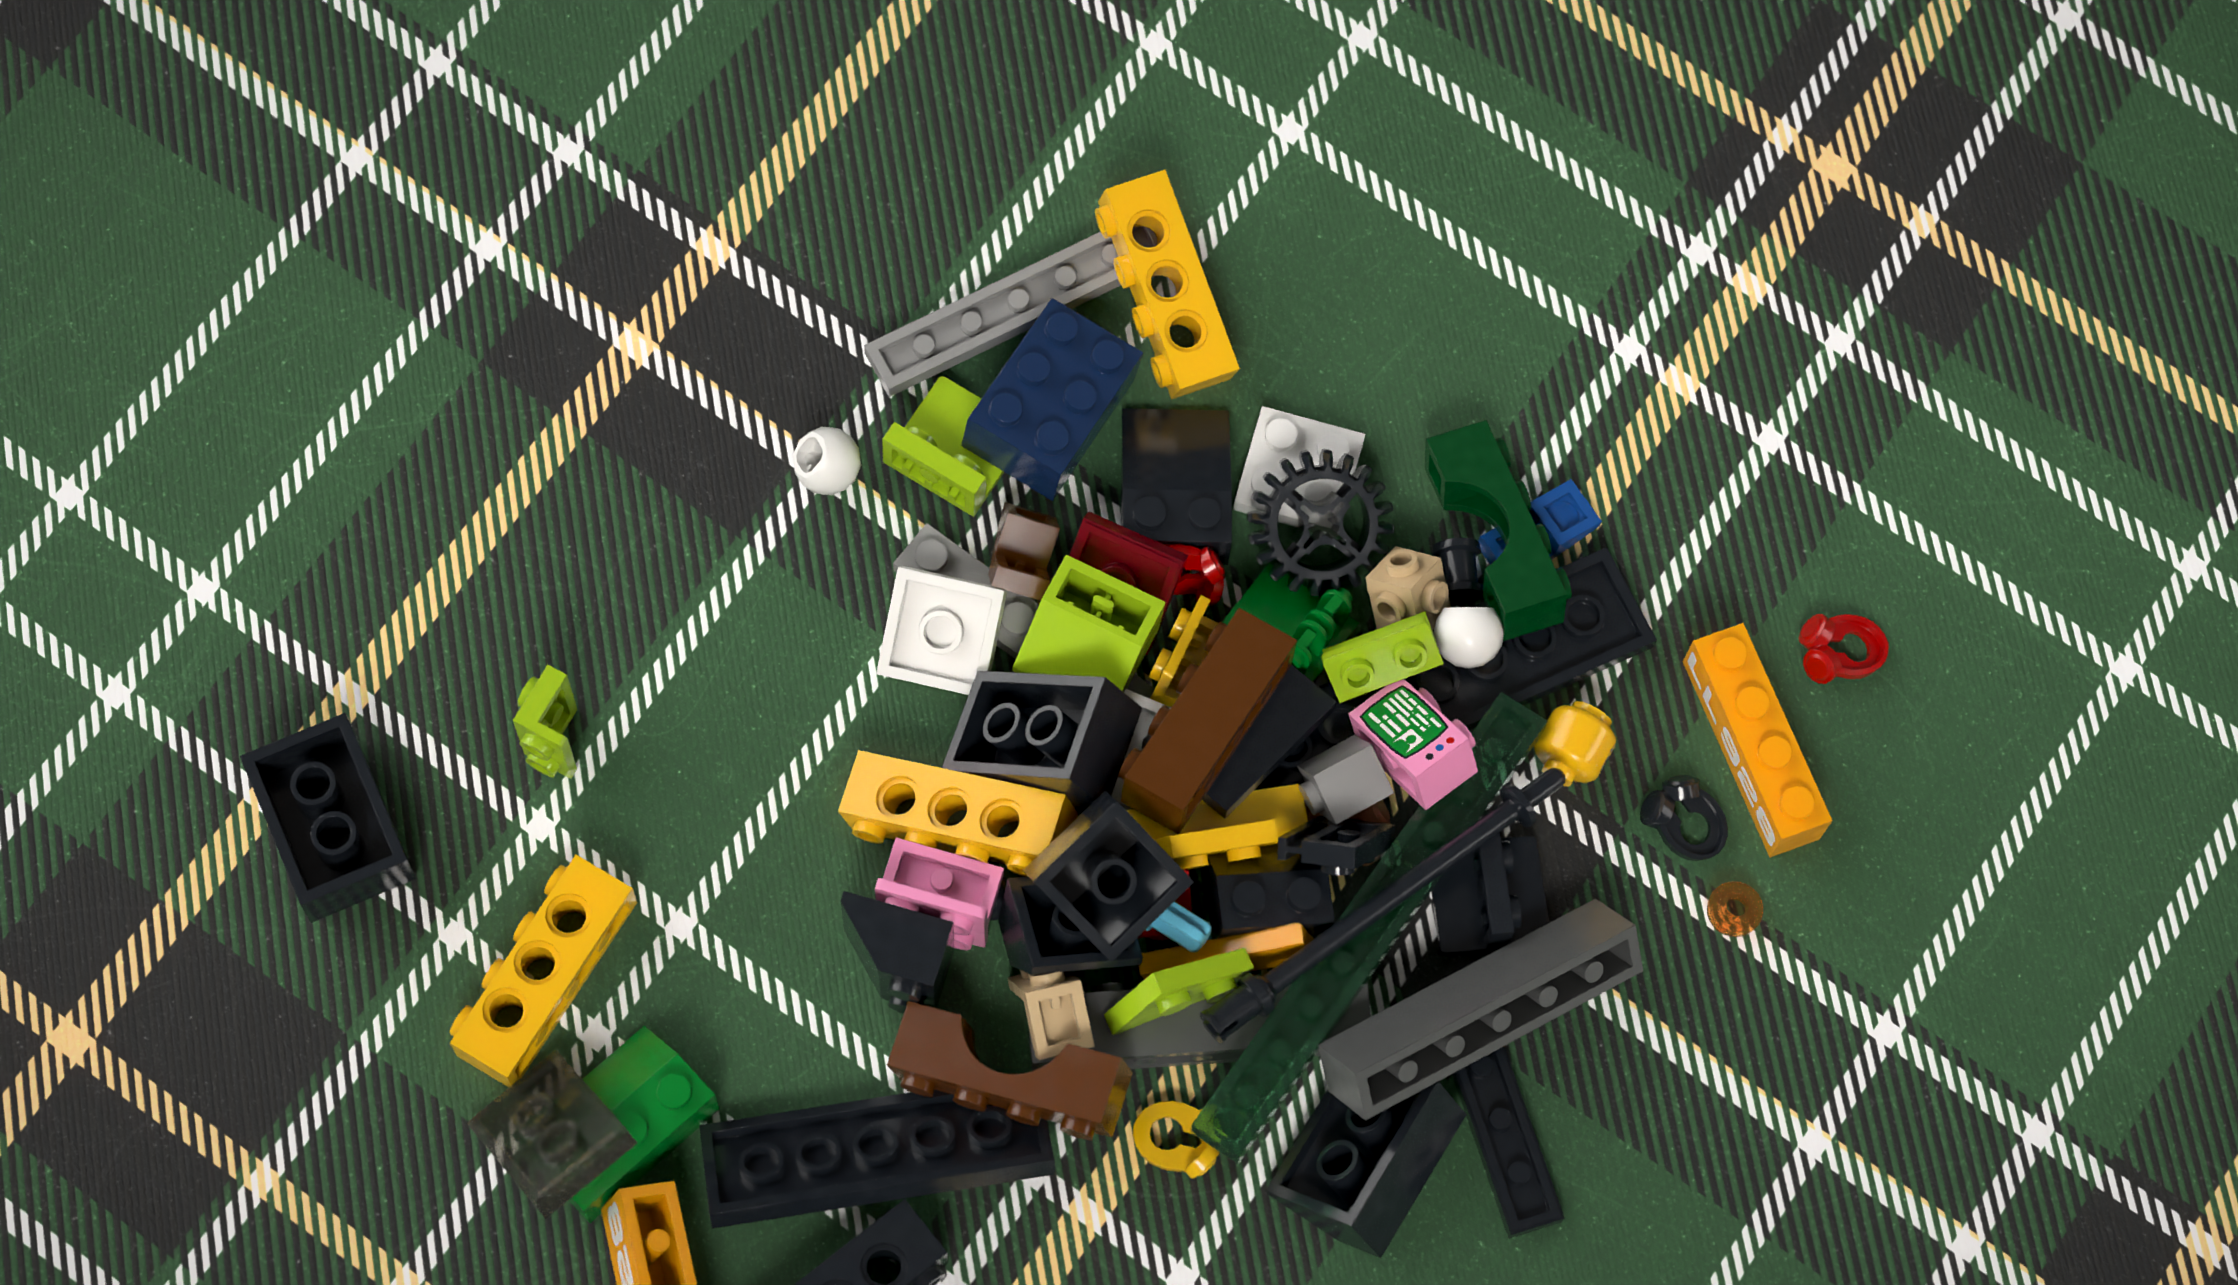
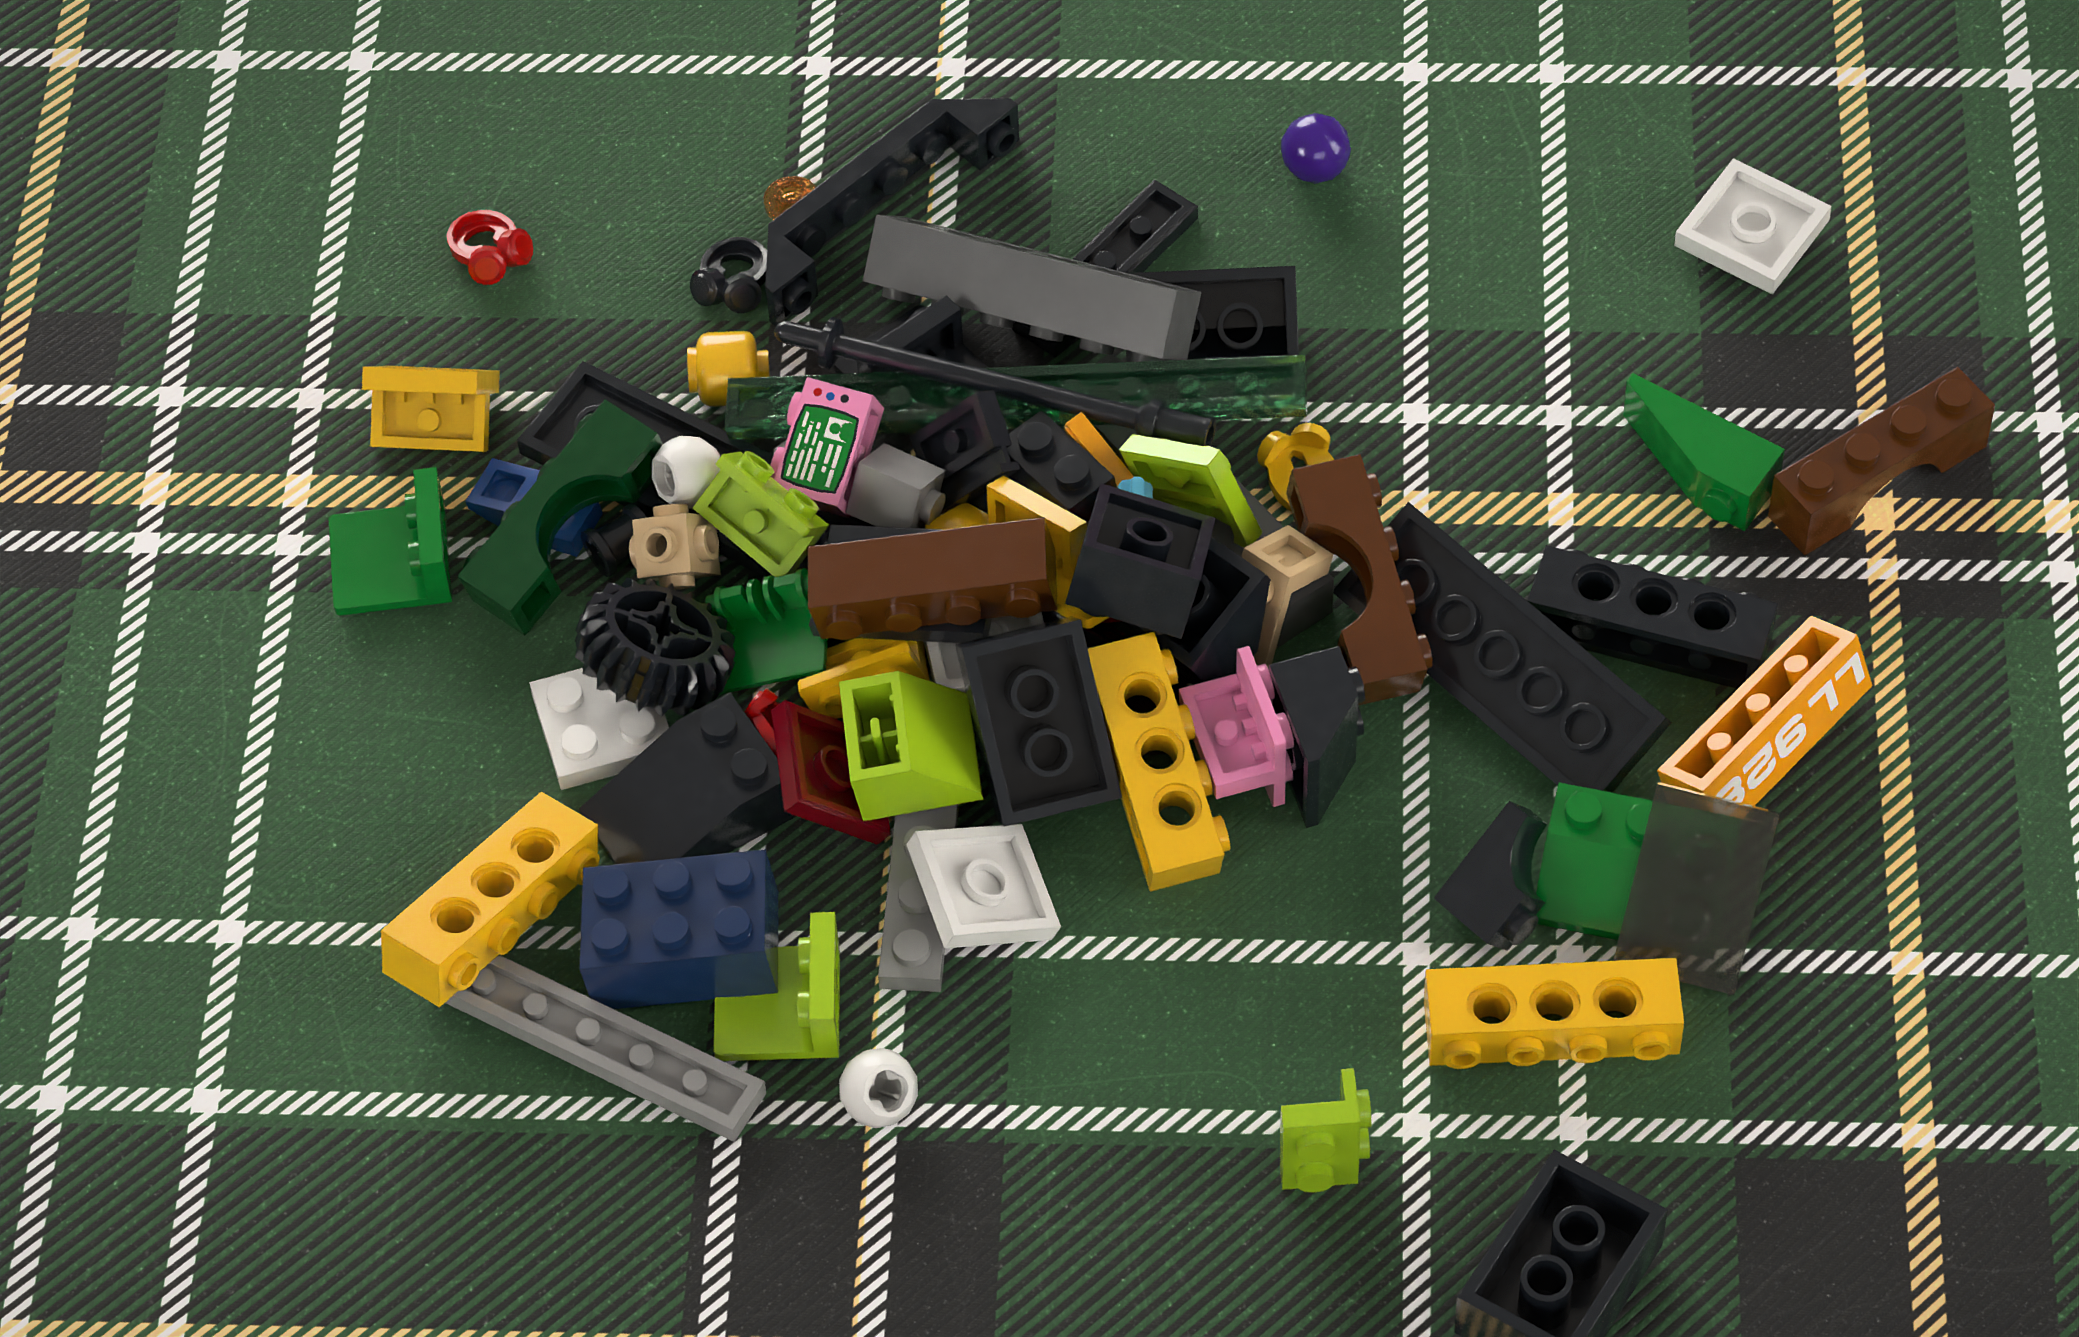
camera: 115 degrees left, 15 degrees down
reddish brown slope [988,502,1060,601] -> none
light orange brick [1683,623,1833,858] -> none
none -> green bracket [329,467,452,616]
none -> yellow bracket [362,366,500,452]
none -> black slope [765,98,1020,326]
none -> black arch [1434,801,1547,951]

